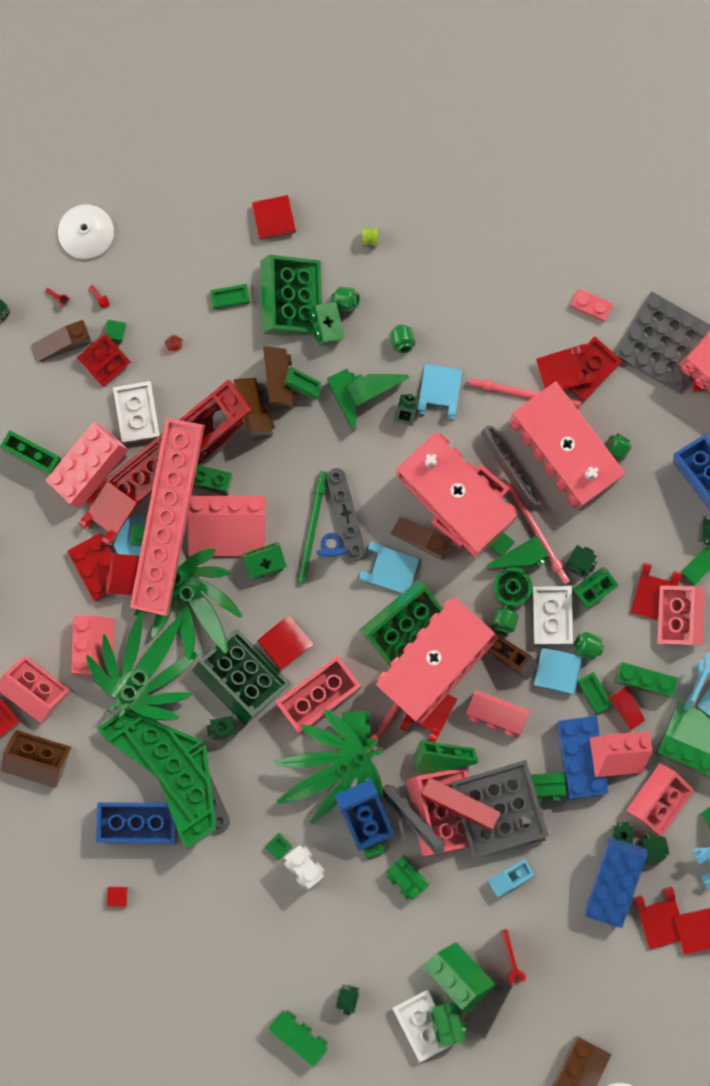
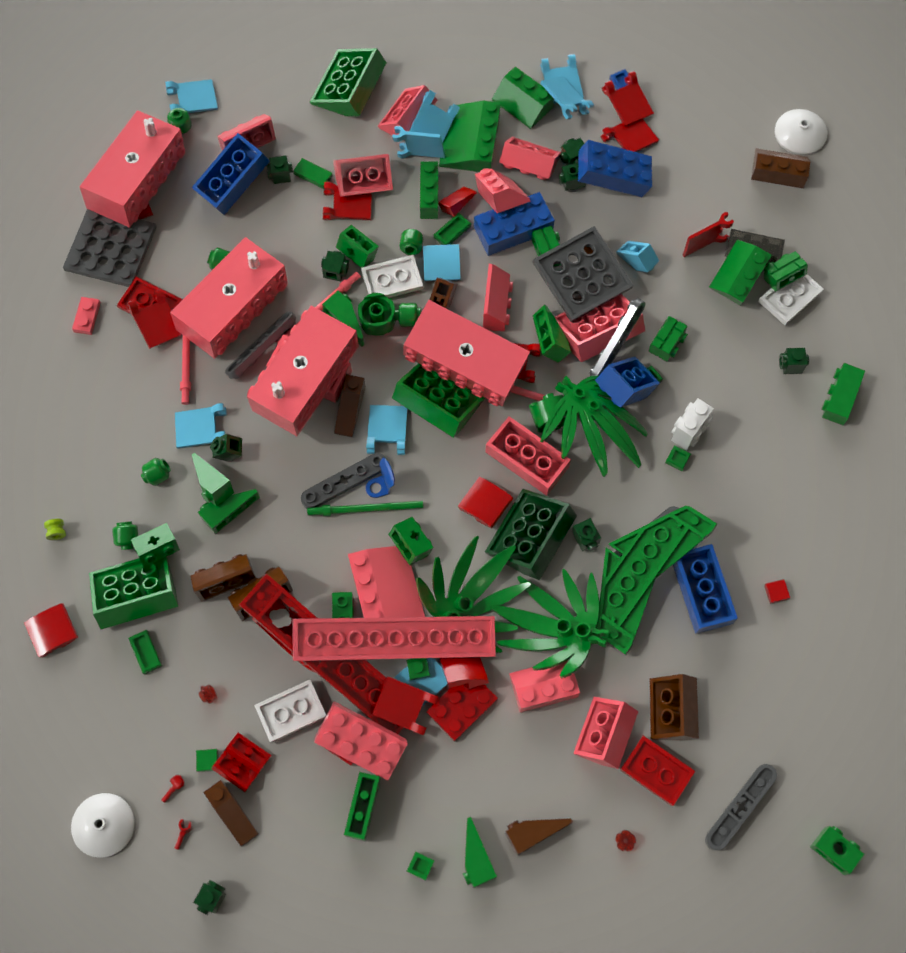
camera: 105 degrees left, 10 degrees down
green tile [284,367,321,401] -> none
tile [421,777,501,831] -> none

